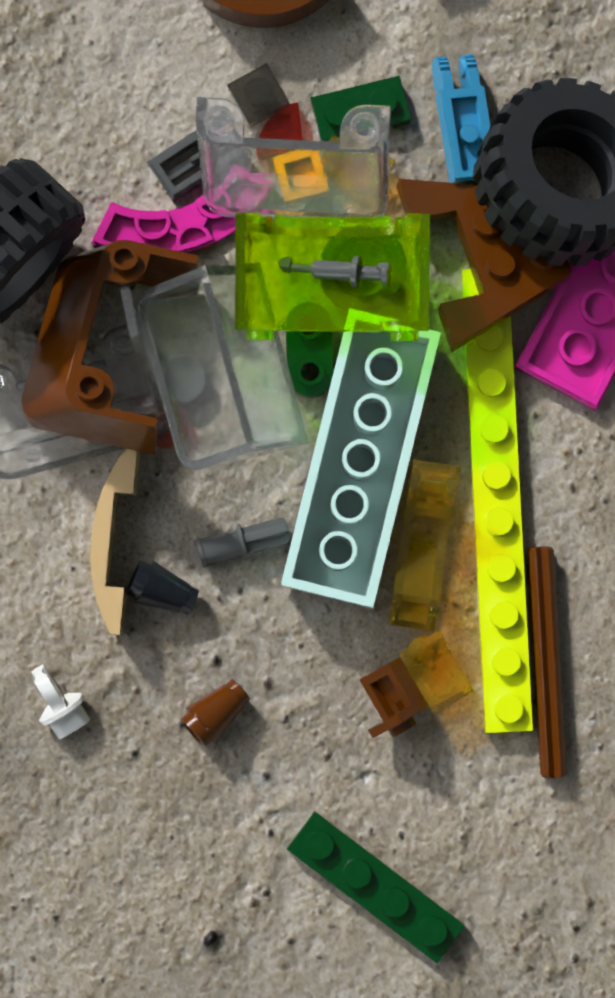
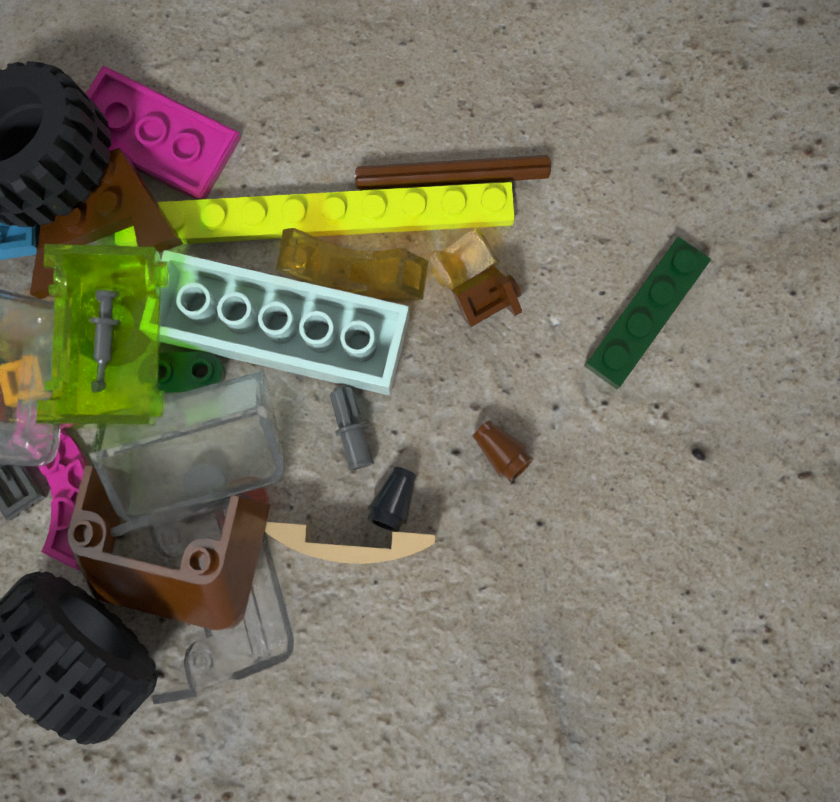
camera: 85 degrees left, 5 degrees down
white piece [31,664,90,739] -> none

